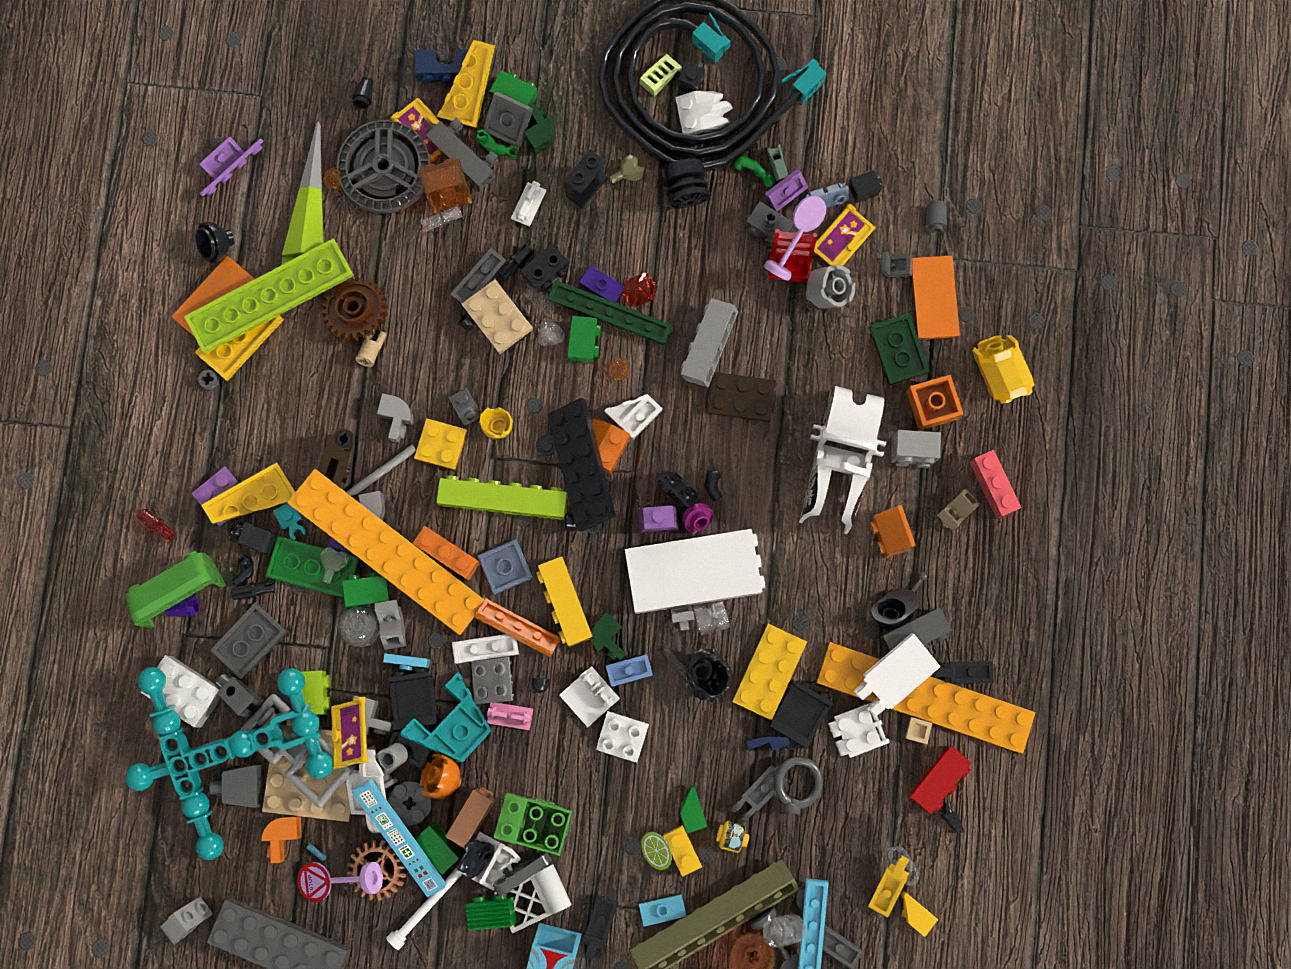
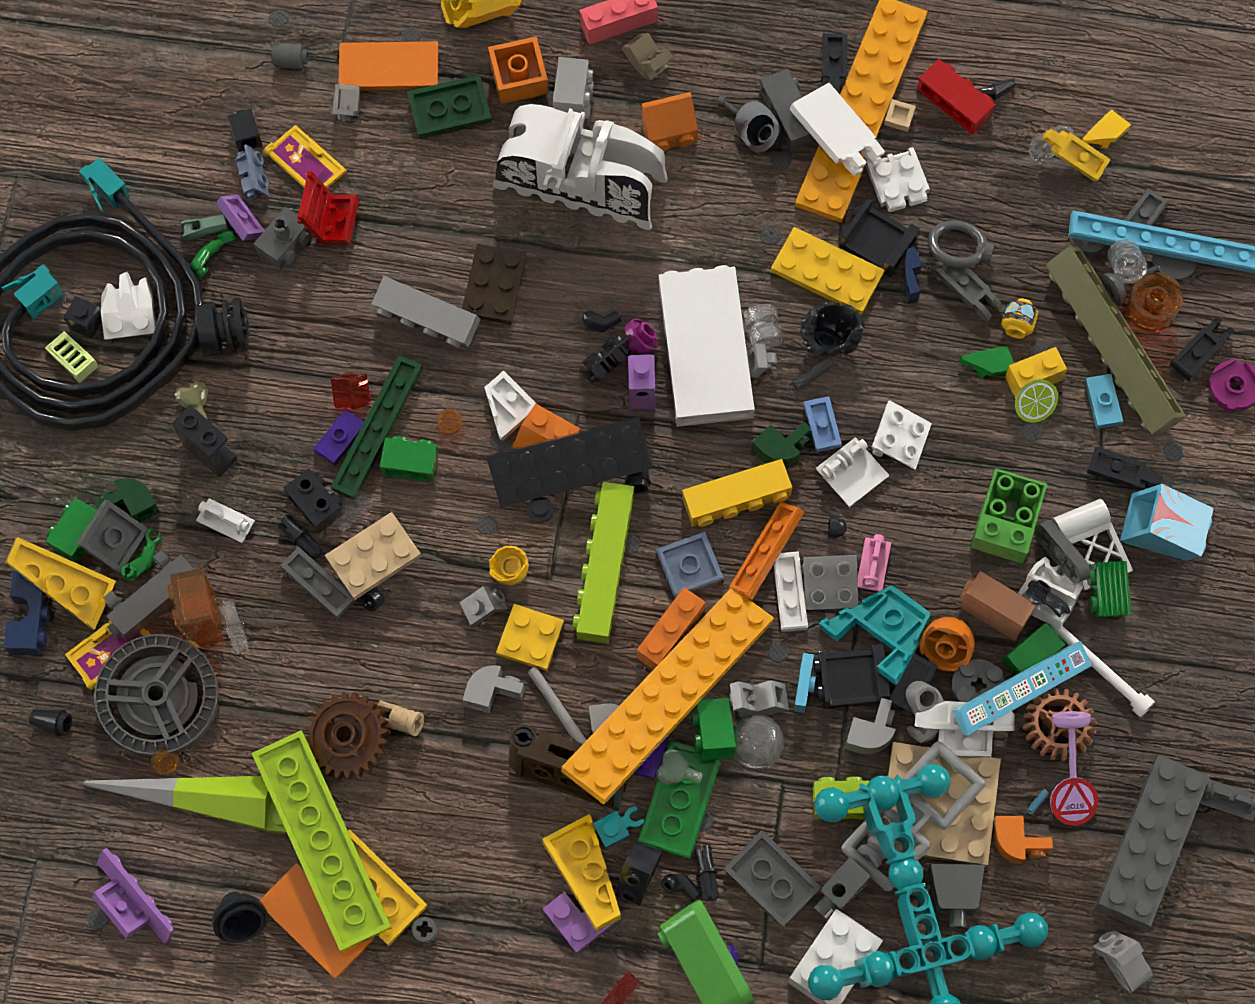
camera: 85 degrees left, 10 degrees down
door [331,697,369,769] -> none
clear brick [537,318,565,347] -> none
lavender piece [764,195,826,281] -> none
light grey brick [806,265,855,309] -> none

